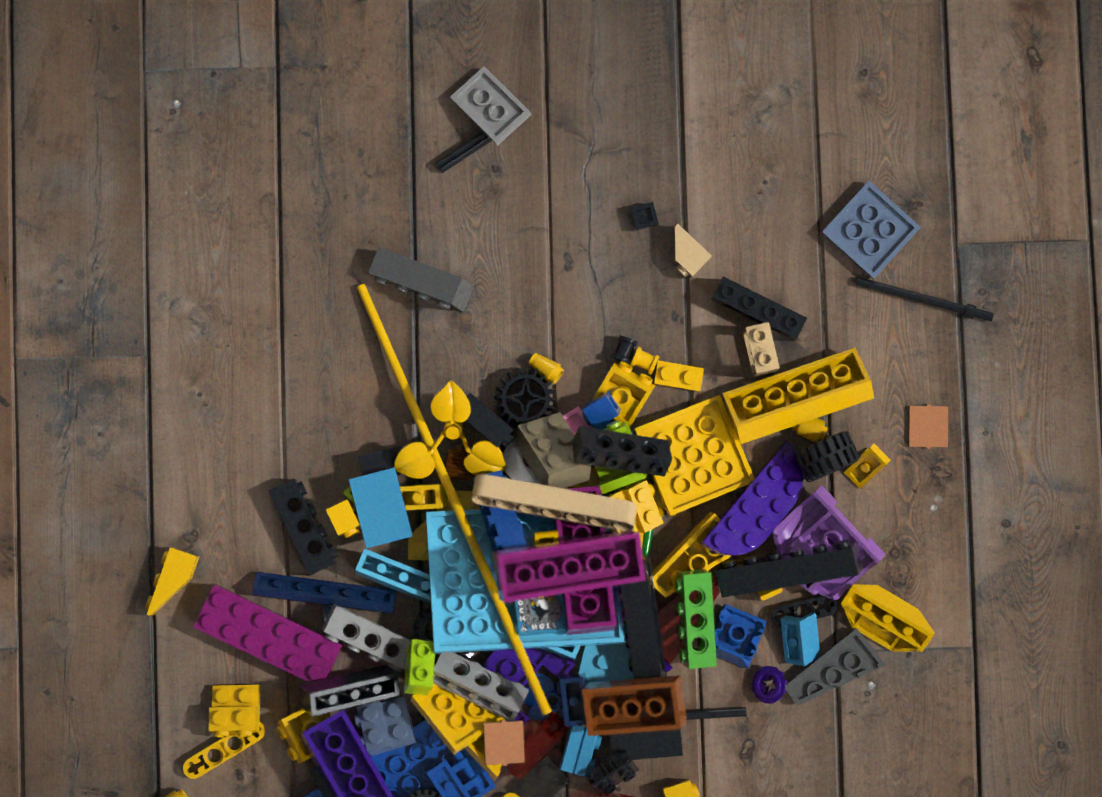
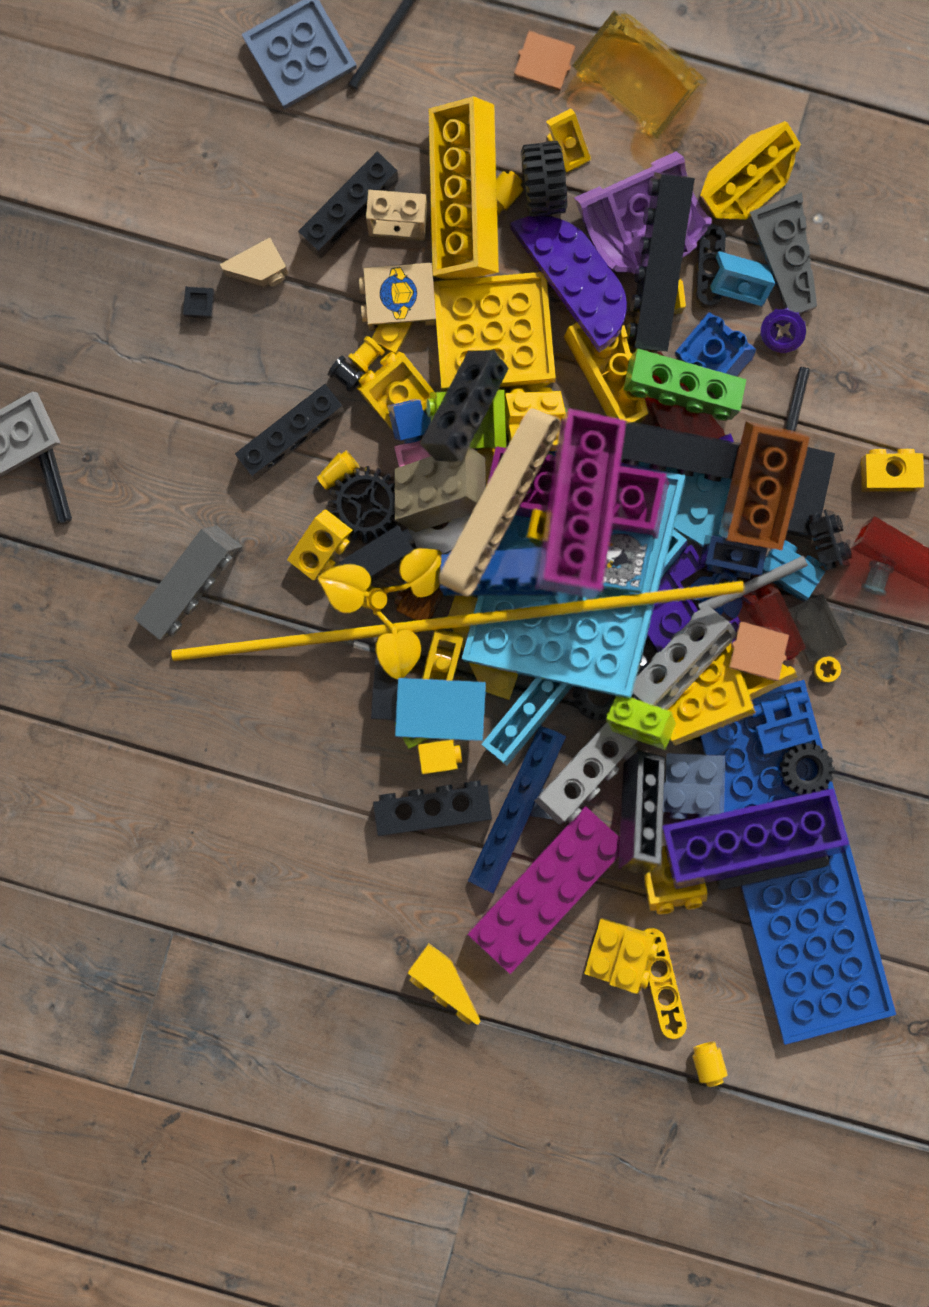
camera: 75 degrees left, 0 degrees up
none -> black brick [235,384,344,481]
none -> yellow brick [287,509,352,581]
none -> tan panel [359,263,436,330]
none -> clear yellow windscreen [572,10,708,139]
none -> light grey bar [698,556,808,610]

